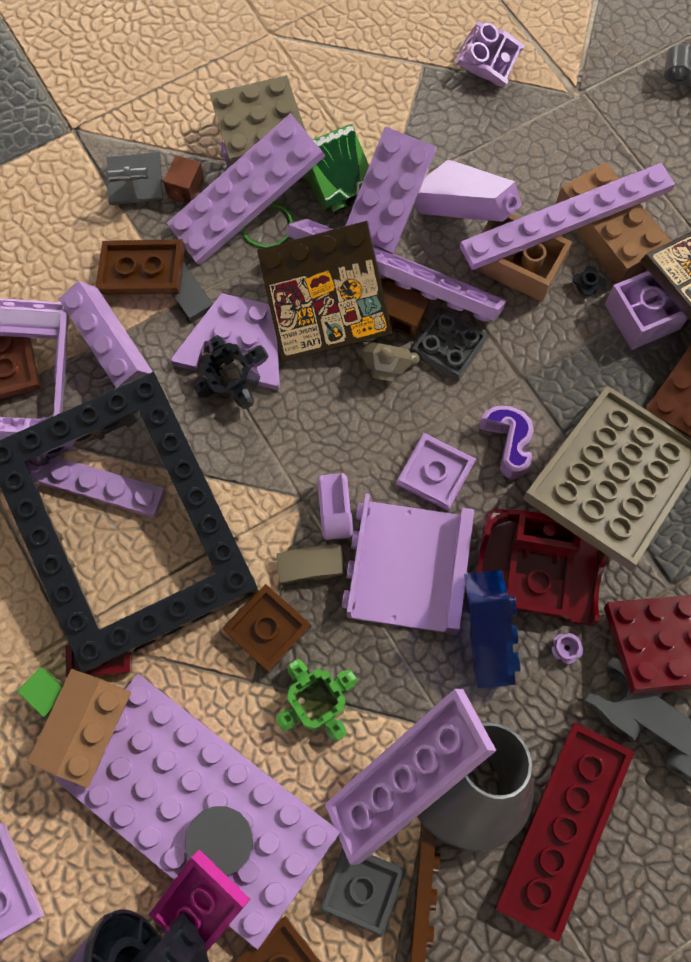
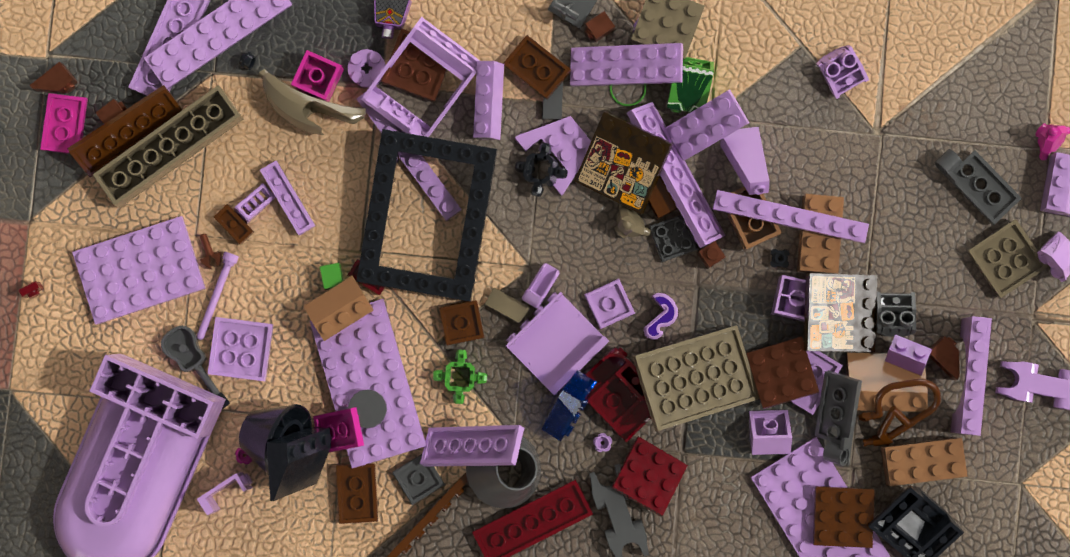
camera: 40 degrees right, 15 degrees up
none -> copper brick [697,241,726,269]

